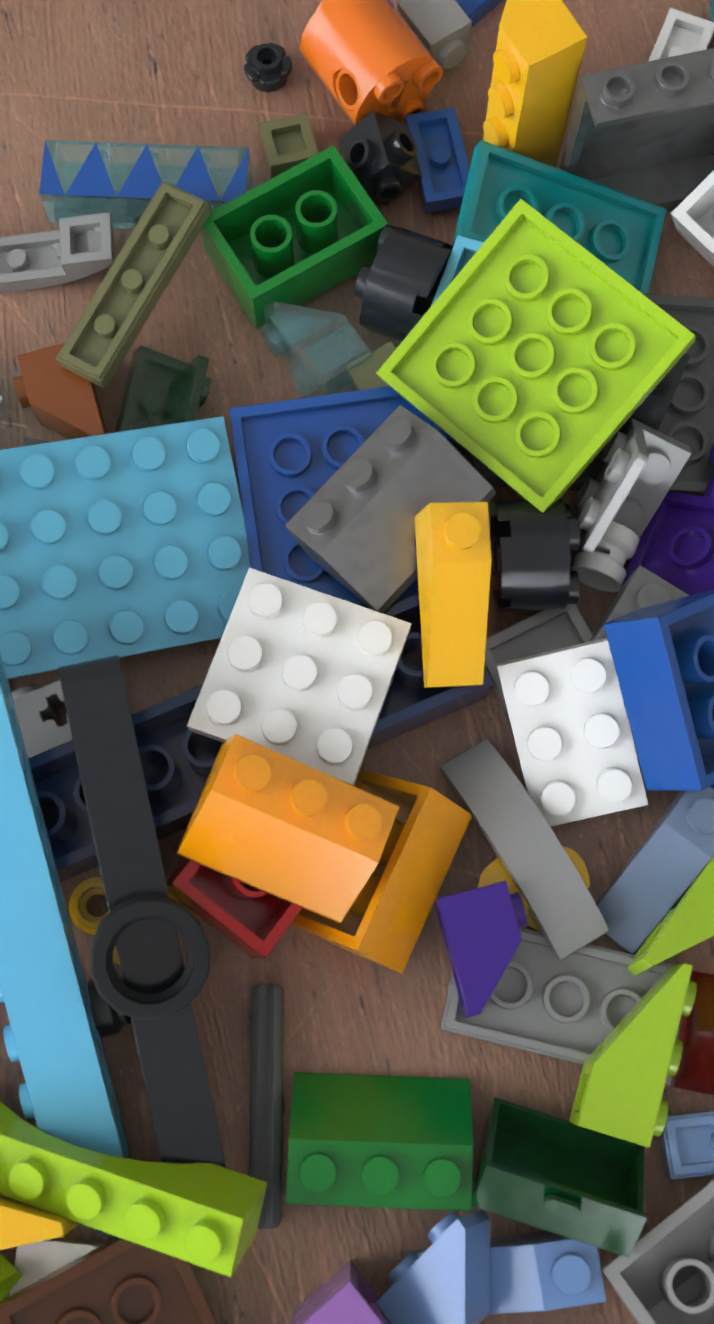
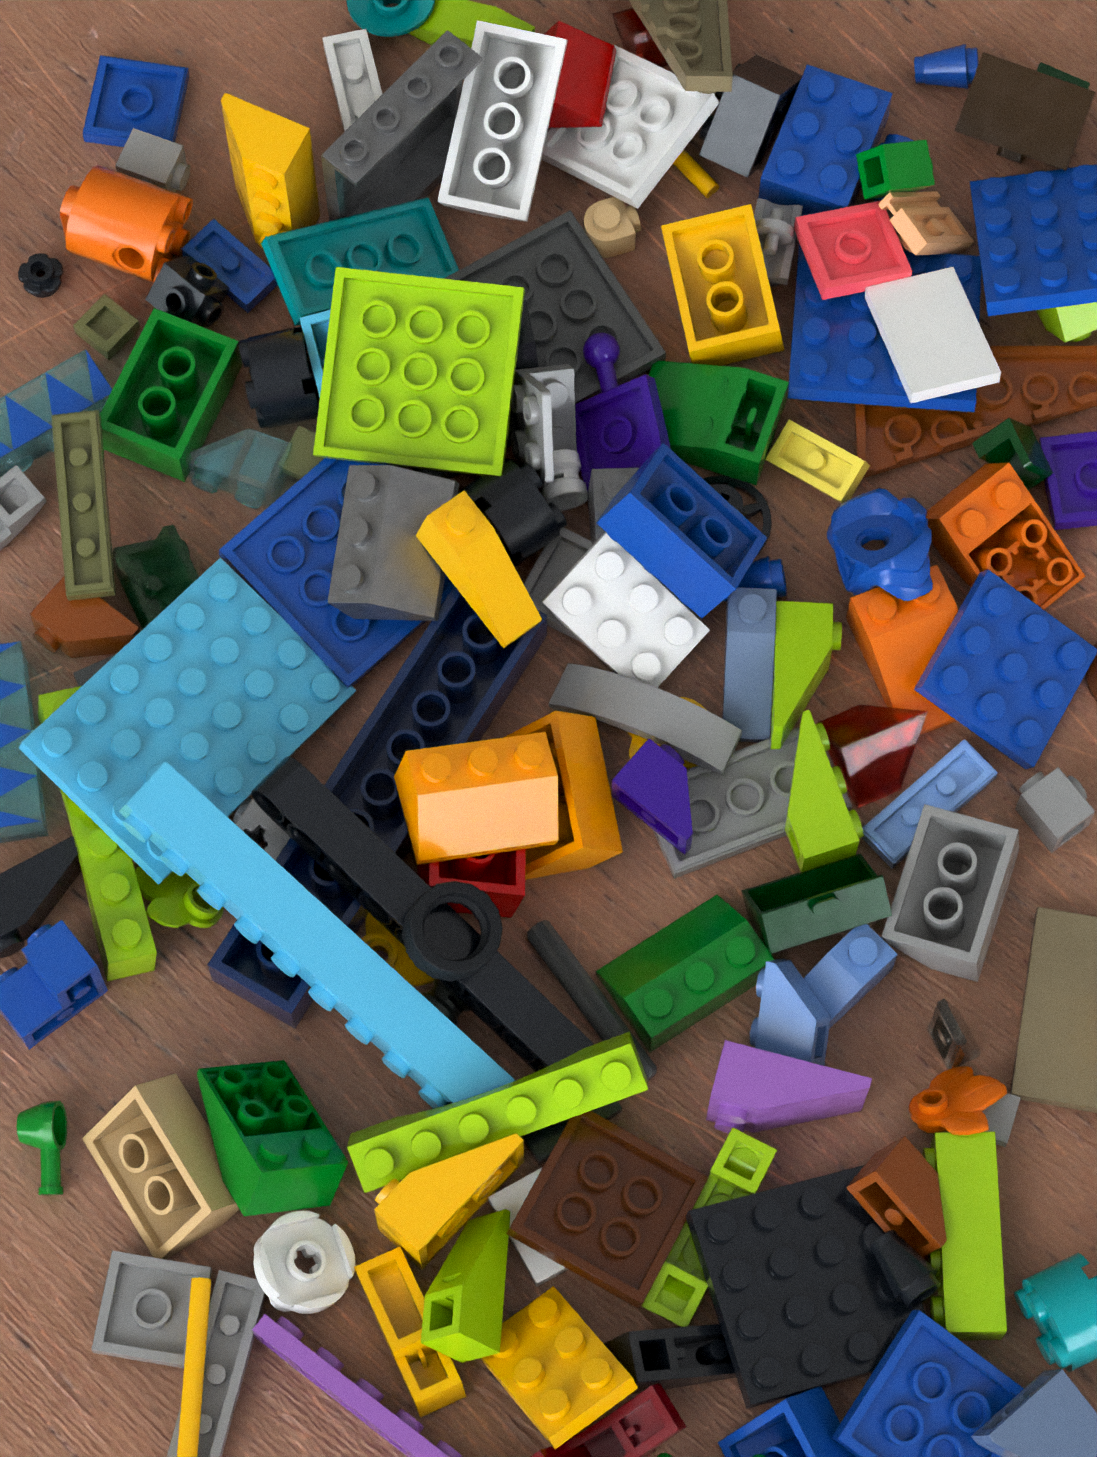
camera: 35 degrees left, 5 degrees down
white plate [187,568,411,786] -> none

